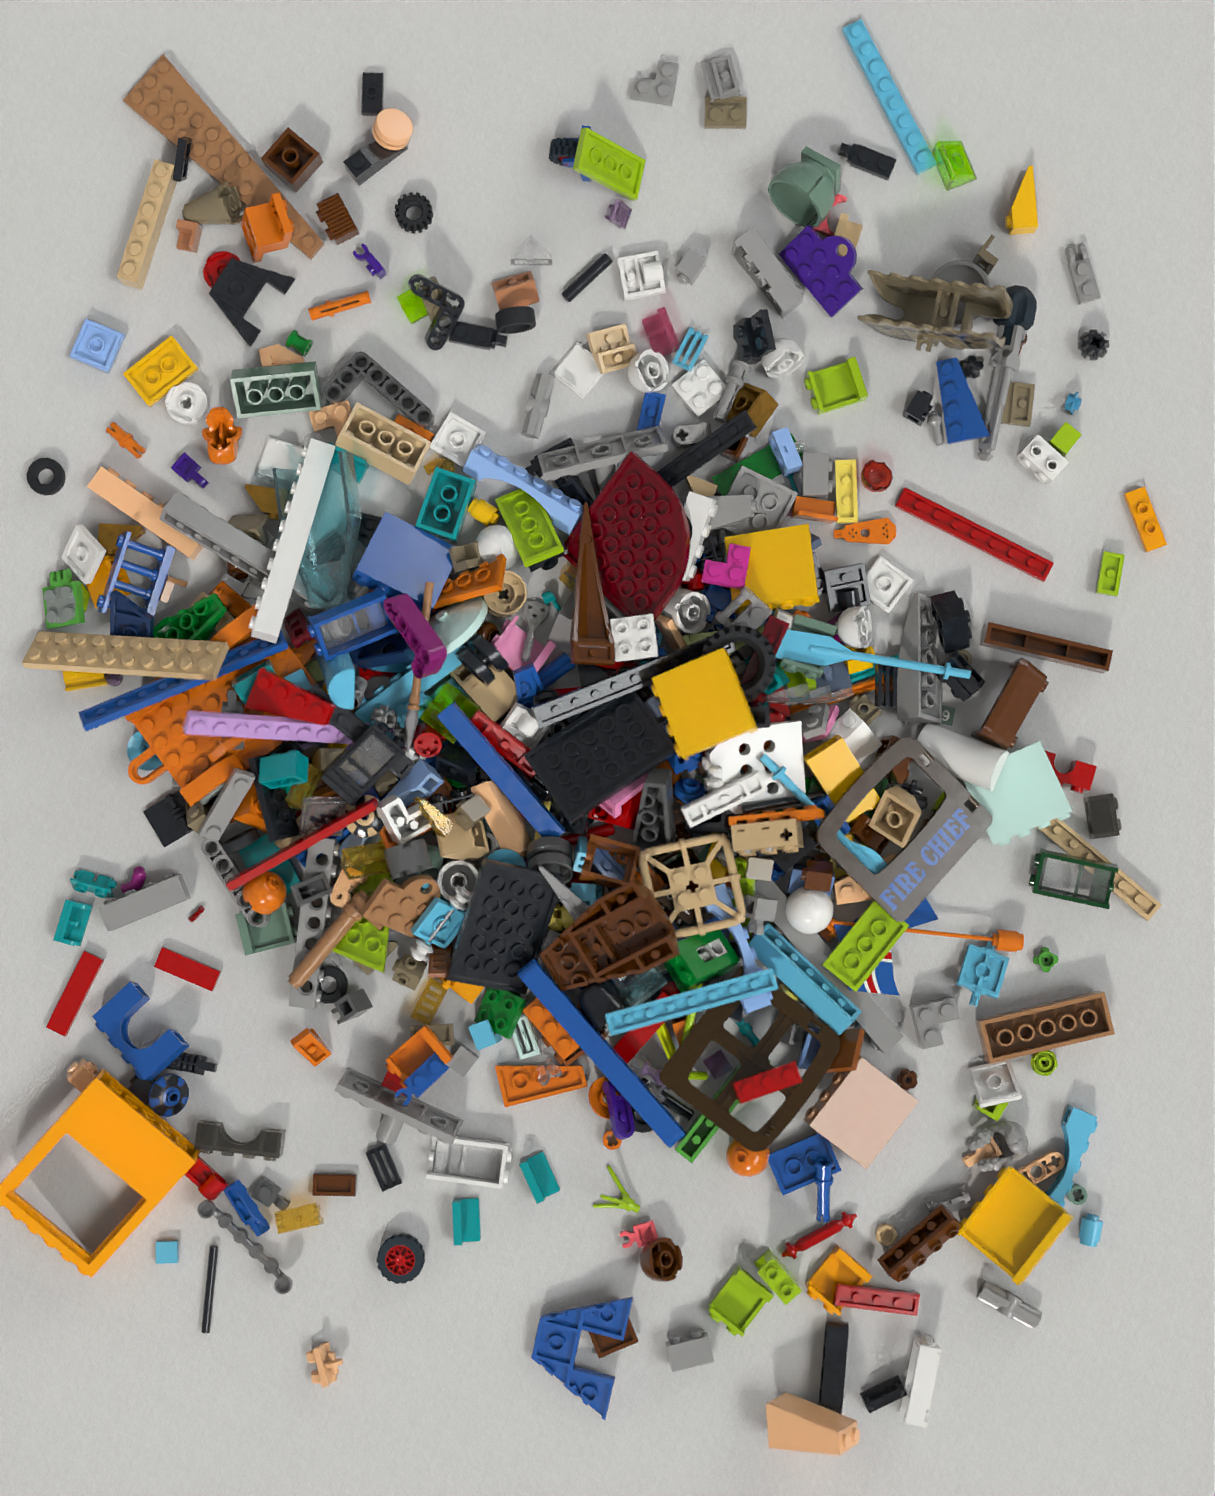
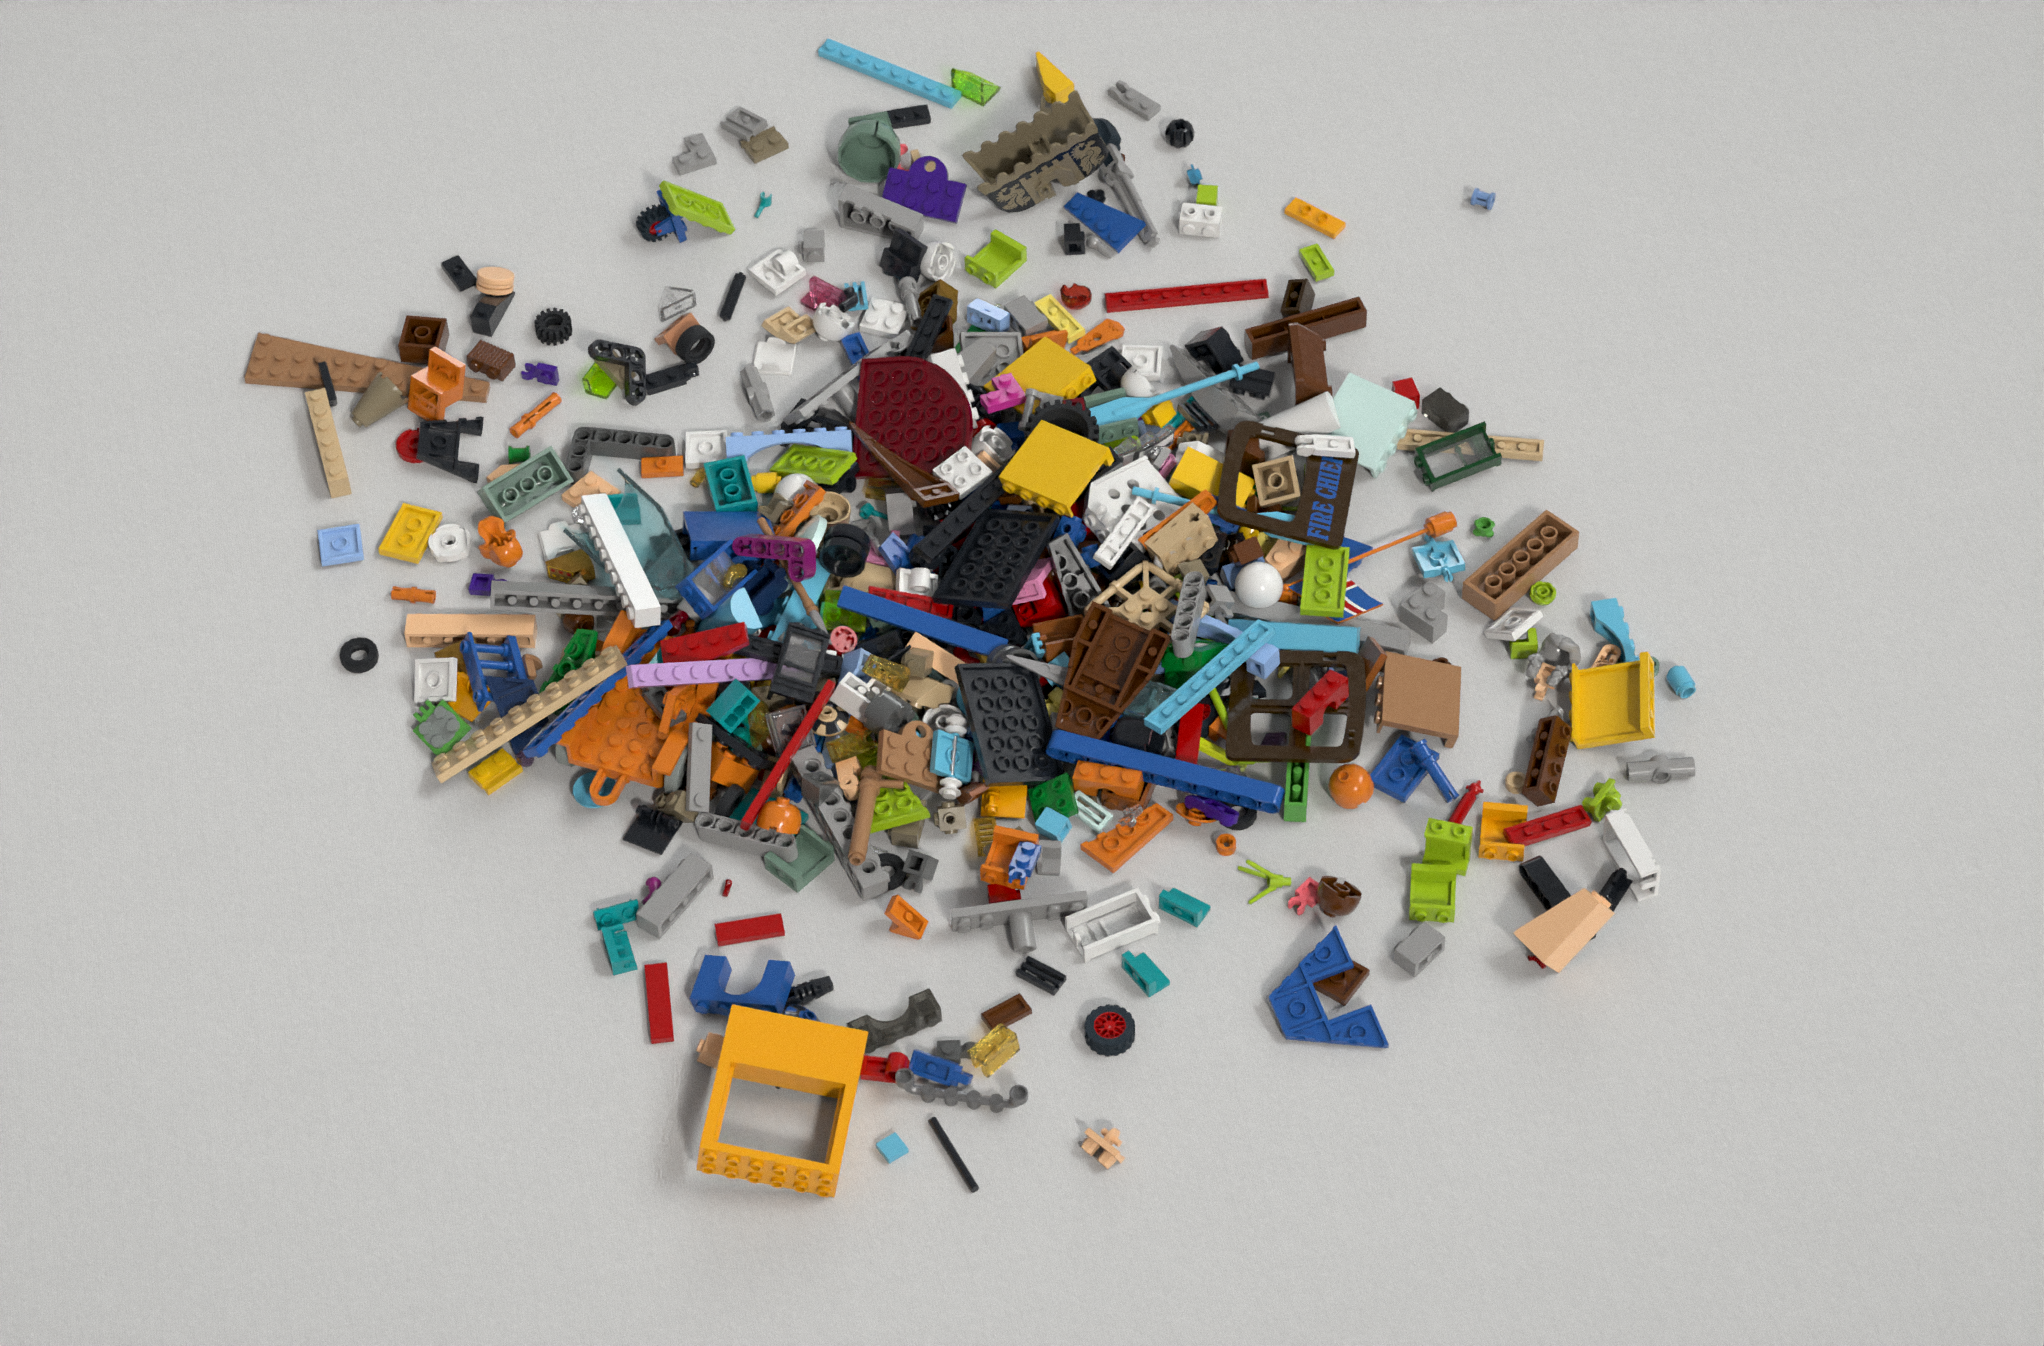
camera: 35 degrees left, 35 degrees down
nougat panel [176,219,202,253] -> none
tan slope [335,402,432,485] -> none
clear purple tile [605,200,632,229] -> none
dark tan plate [1001,382,1035,427] -> none
none -> clear yellow arm [722,563,747,588]
none -> teal hand [754,192,772,218]
none -> black arm [839,287,859,313]
none -> light grey beam [1171,571,1206,658]
none -> dark brown brick [1280,278,1315,318]
none -> white hinge [1295,434,1355,458]
none -> lime hips [1582,778,1622,822]

